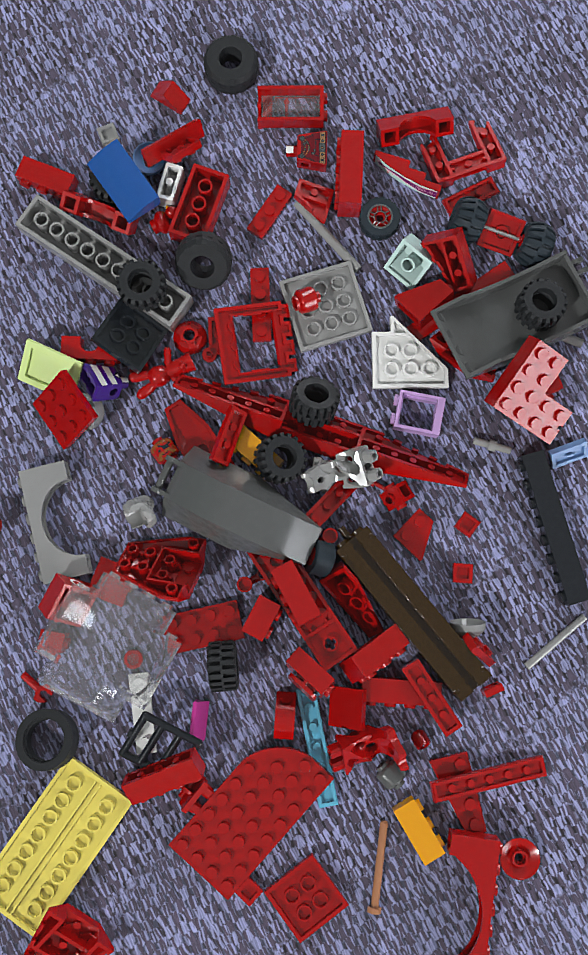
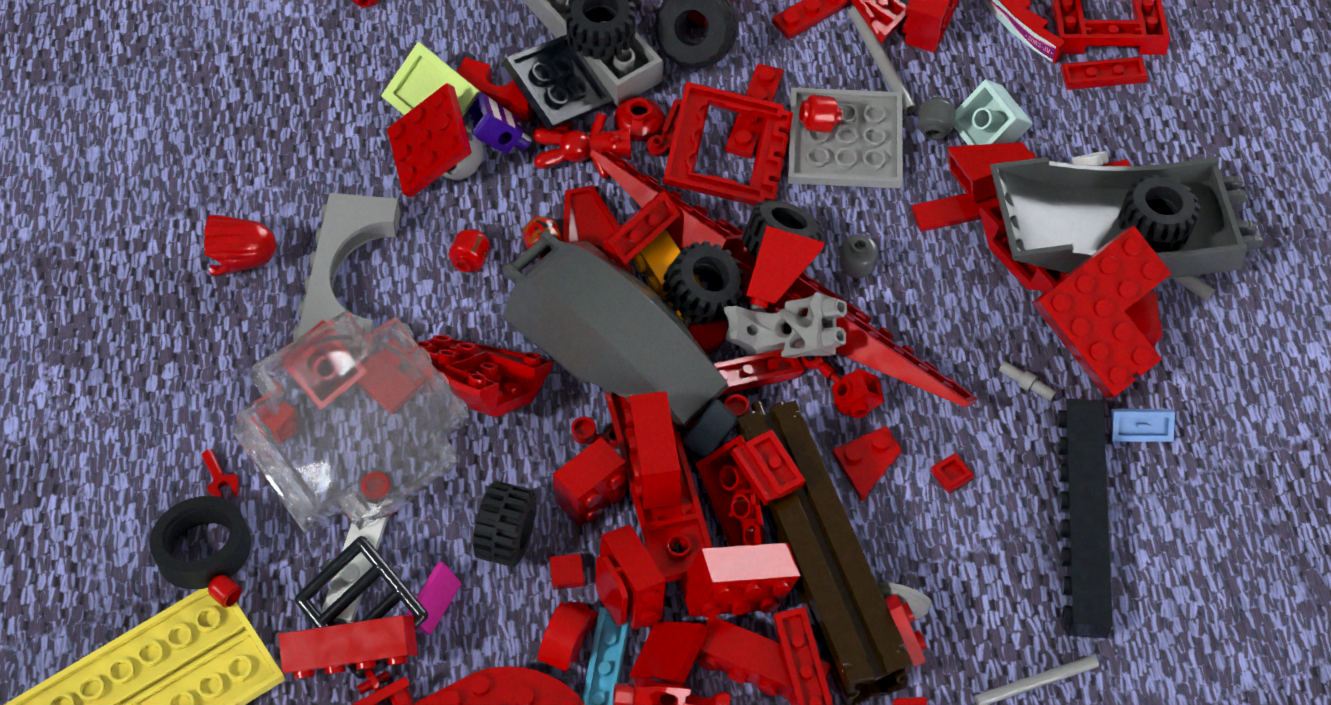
camera: 20 degrees right, 25 degrees down
light grey hair [122,495,157,529] -> none
red plate [161,600,245,656] -> none
black wheel [359,197,401,241] -> none
white wing [371,316,449,389] -> none
lavender window [390,389,446,438] -> none
red wedge [420,226,478,292] -> none
black plate [447,196,556,268] -> none
red plate [452,563,473,584] -> none
none -> red piece [208,575,242,608]
none -> red head [448,229,491,272]
none -> red tile [550,553,585,590]
none -> red tile [687,320,728,354]
none -> red plate [731,429,806,506]
none -> red slope [746,226,825,309]
none -> dark grey head [839,235,878,278]
none -> dark grey head [917,96,956,140]
none -> white tile [1072,151,1109,166]

